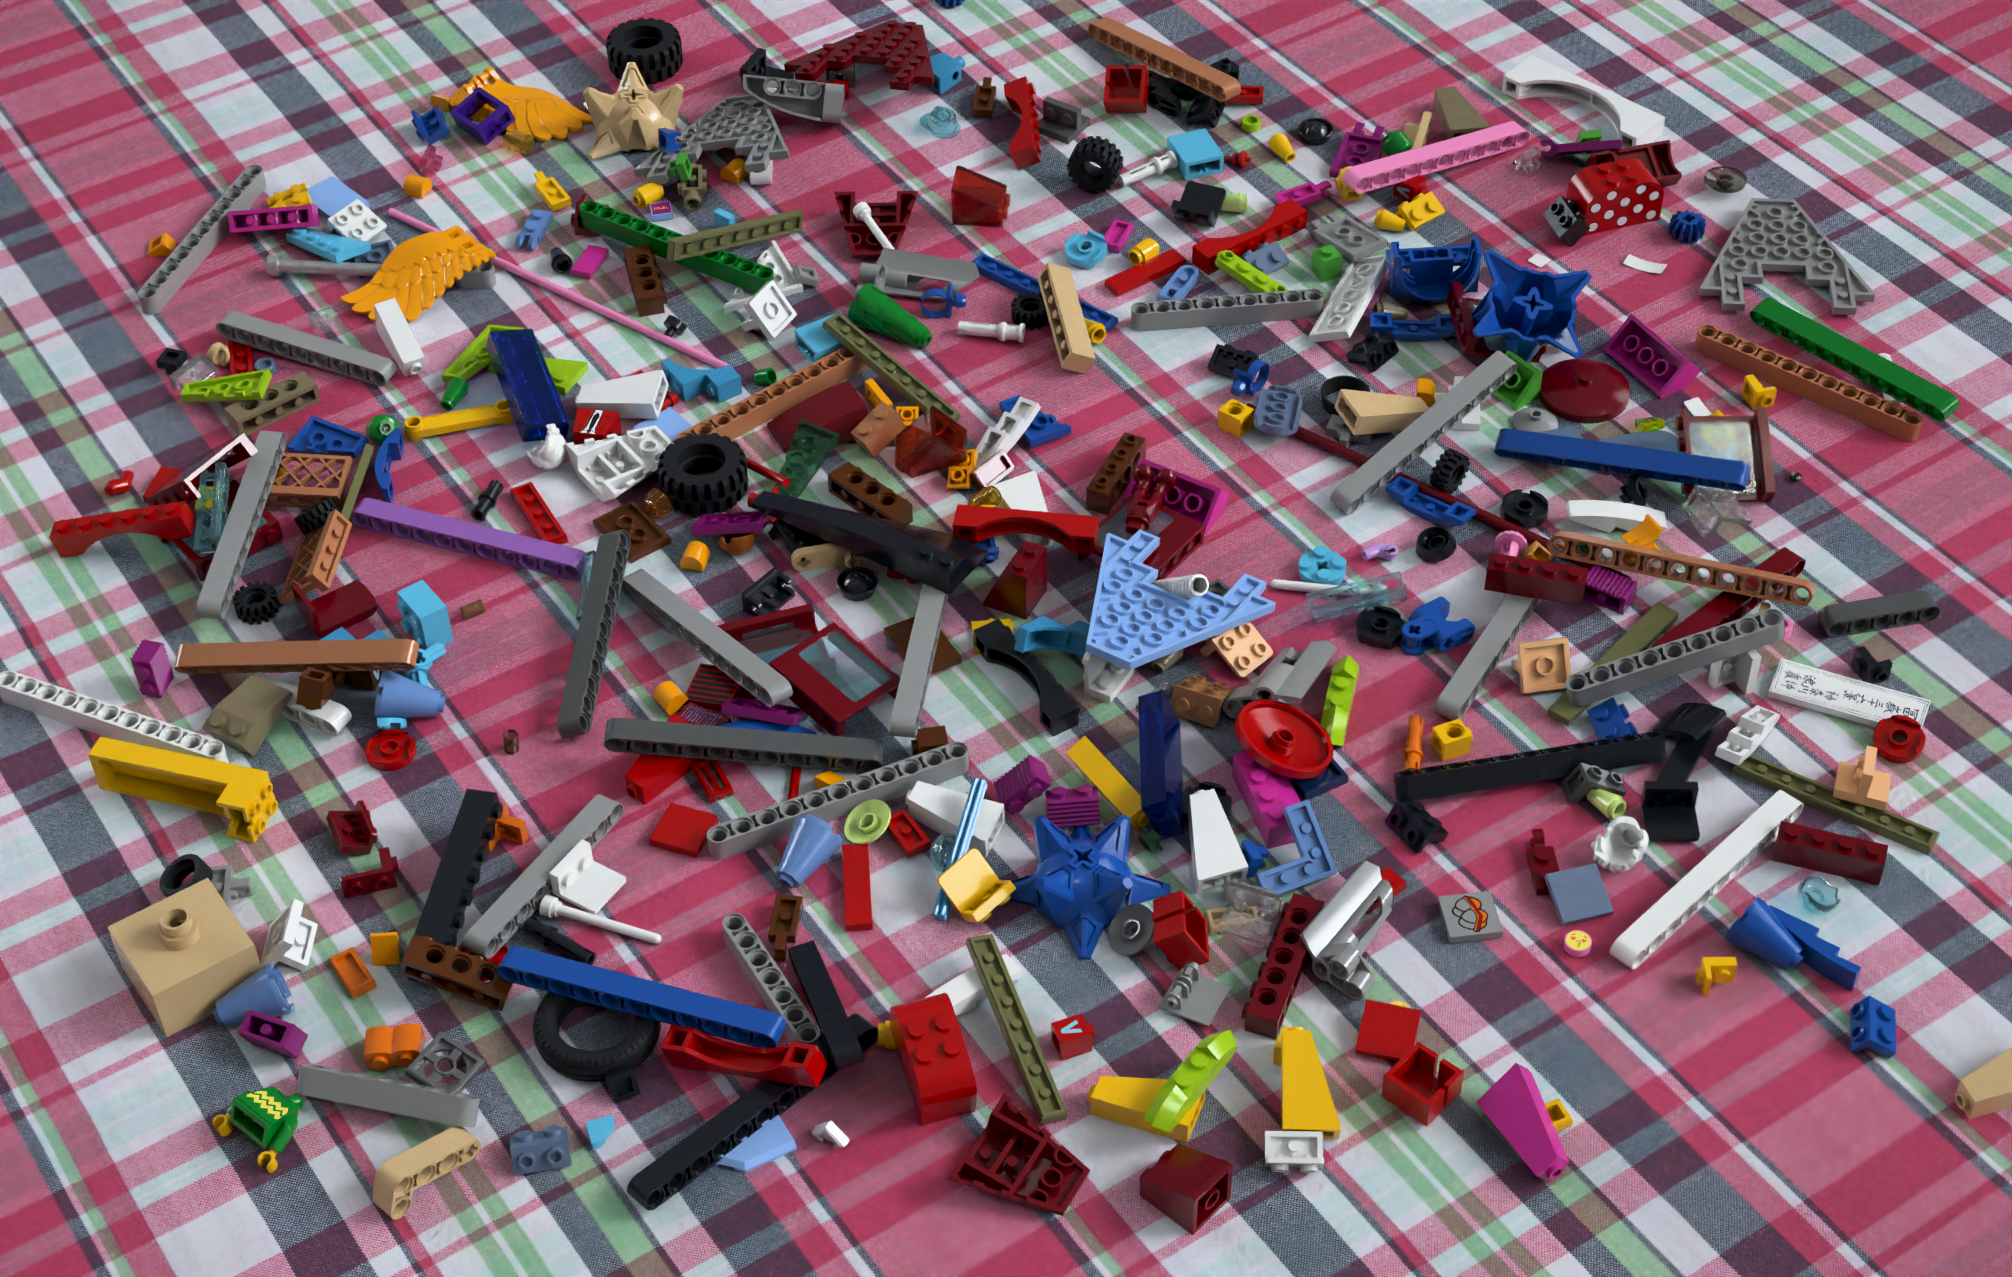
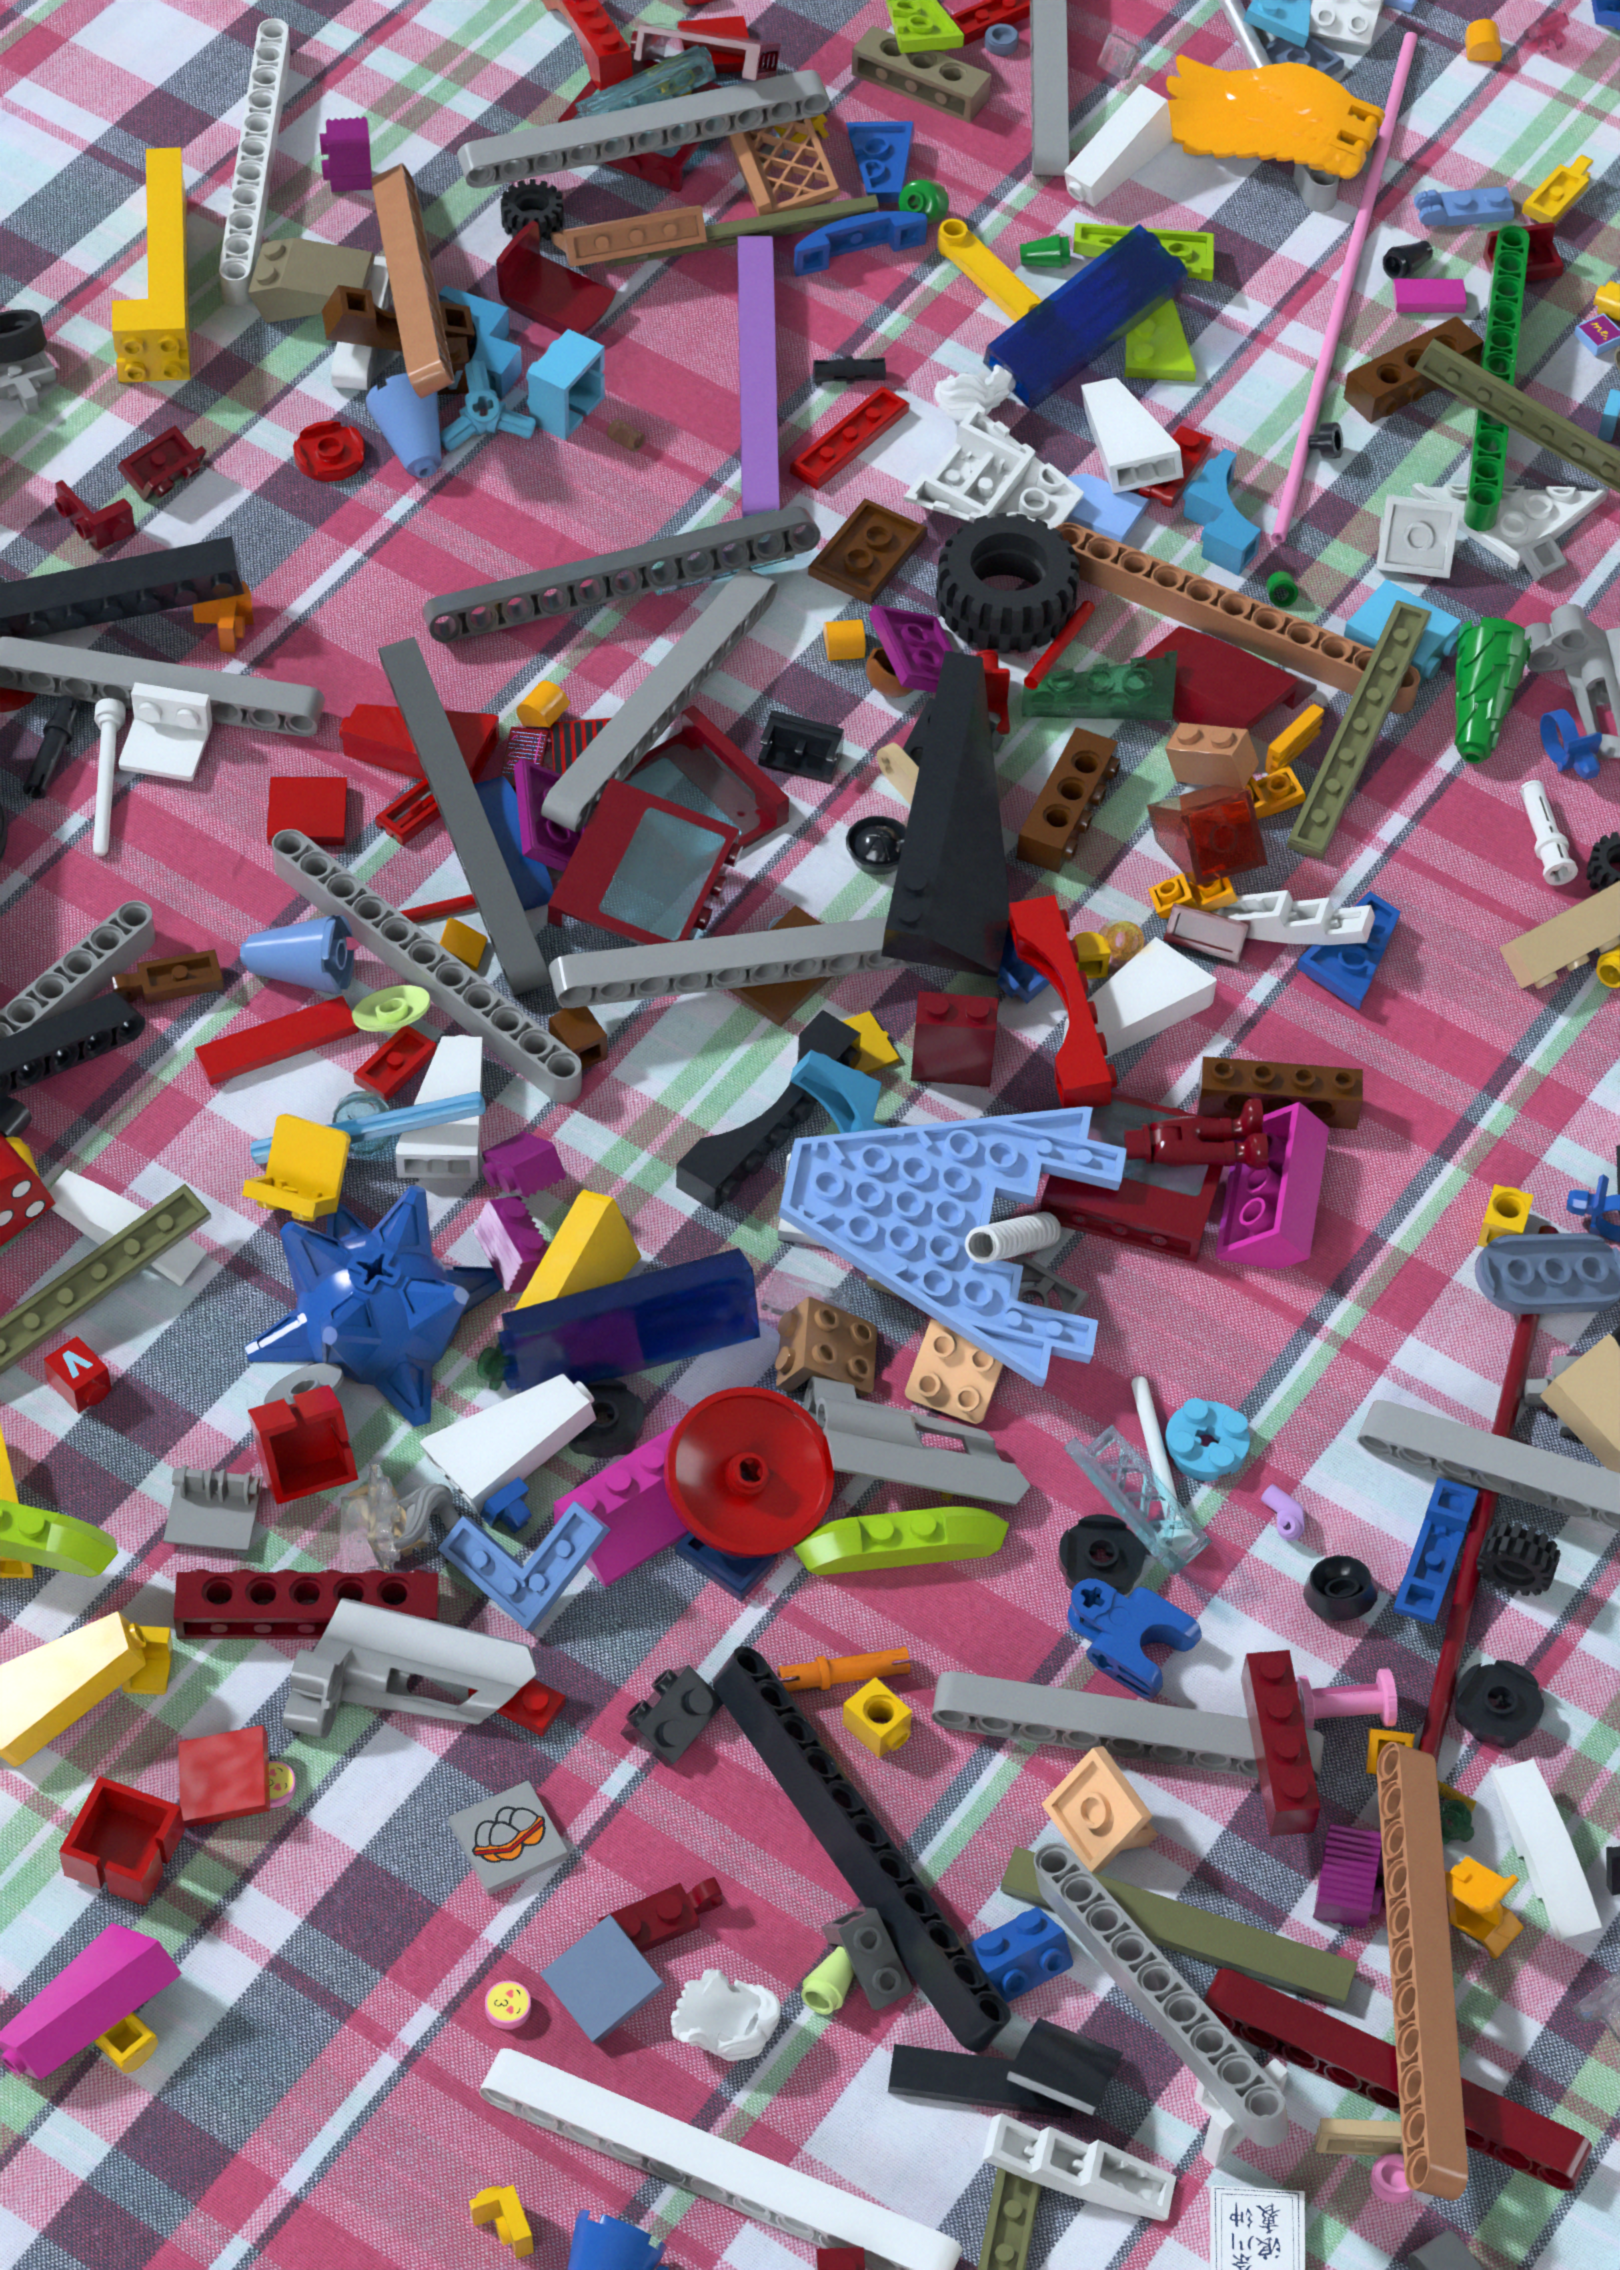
camera: 65 degrees right, 10 degrees up
black tyre [294,497,340,535] -> none
medium azure tile [377,718,407,730] -> none
reddish brown piece [503,729,519,755] -> none
red torso [573,408,622,445] -> none
clear orange piece [643,488,674,519] -> none
black bracket [1641,781,1700,842] -> none

